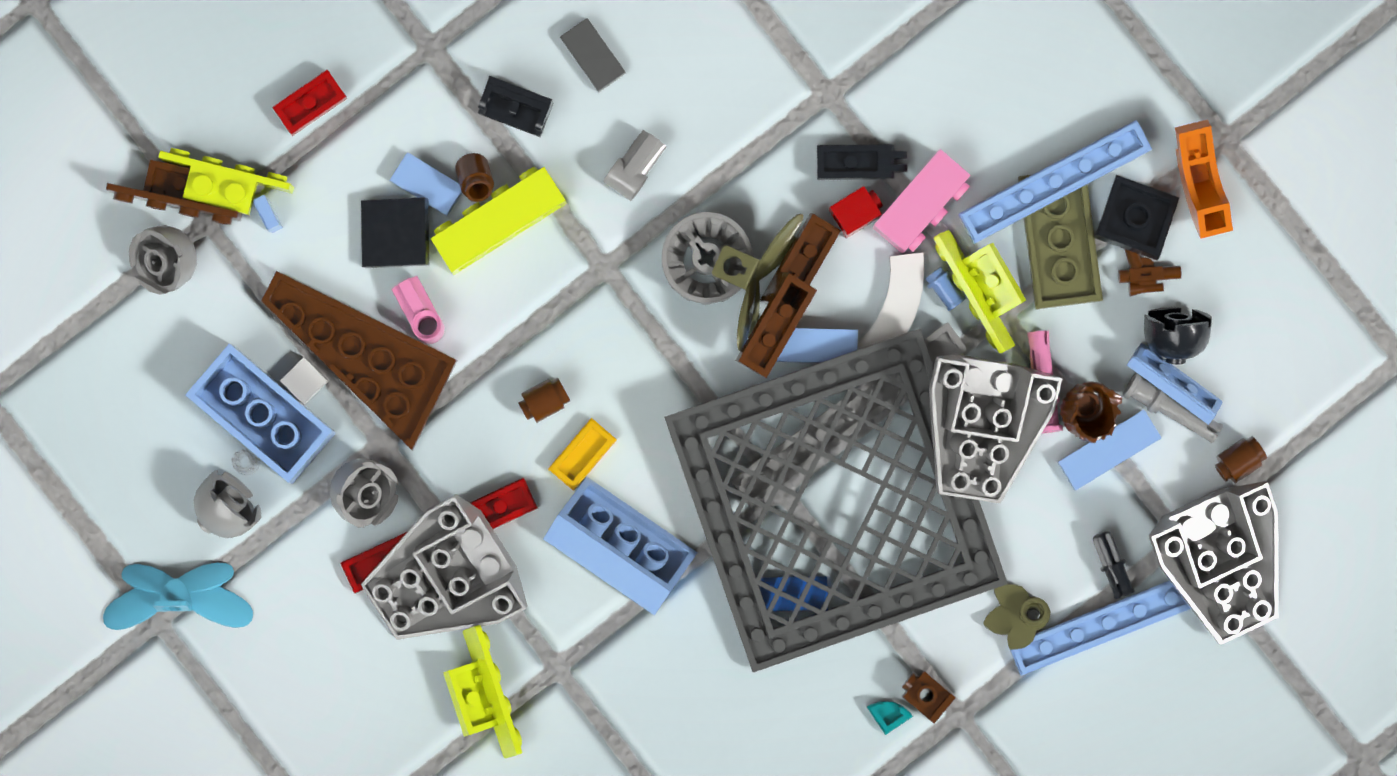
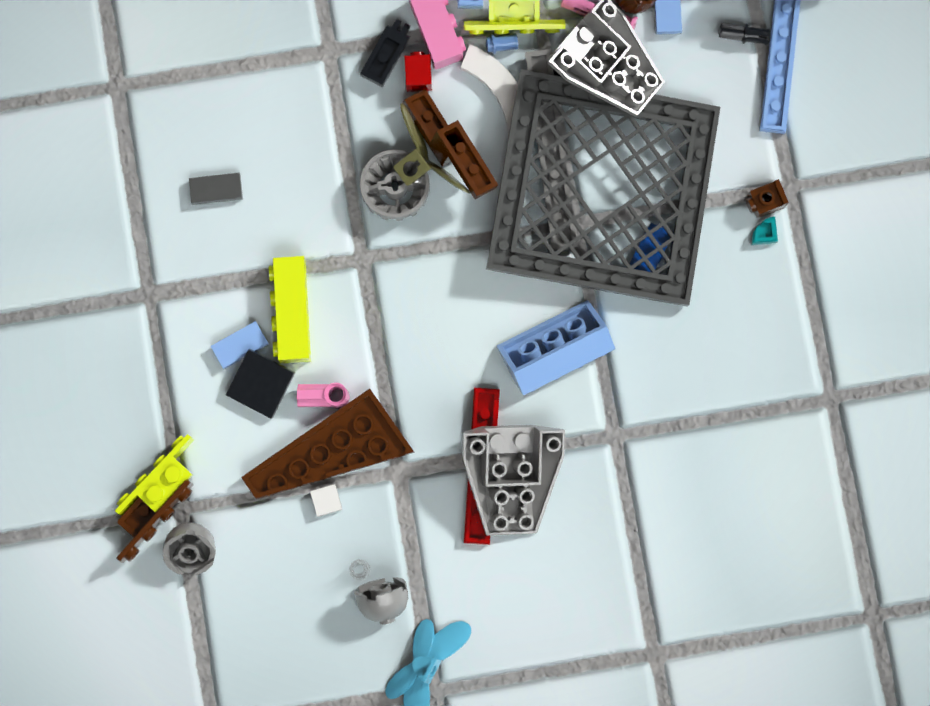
camera: 60 degrees left, 5 degrees down
light blue brick [185,344,336,484] -> none
light blue tile [253,195,283,233] -> none
red plate [272,69,348,136] -> none
light grey cylinder [330,458,398,528] -> none
neon yellow bracket [443,625,522,758] -> none
reddish brown brick [455,153,494,202] -> none
black hinge [478,75,554,138] -> none
reddish brown brick [518,378,570,423] -> none
yellow tile [548,418,617,491] -> none
light grey piece [603,130,666,201] -> none
light blue tile [776,328,858,363] -> none
olive plate [983,584,1050,650] -> none

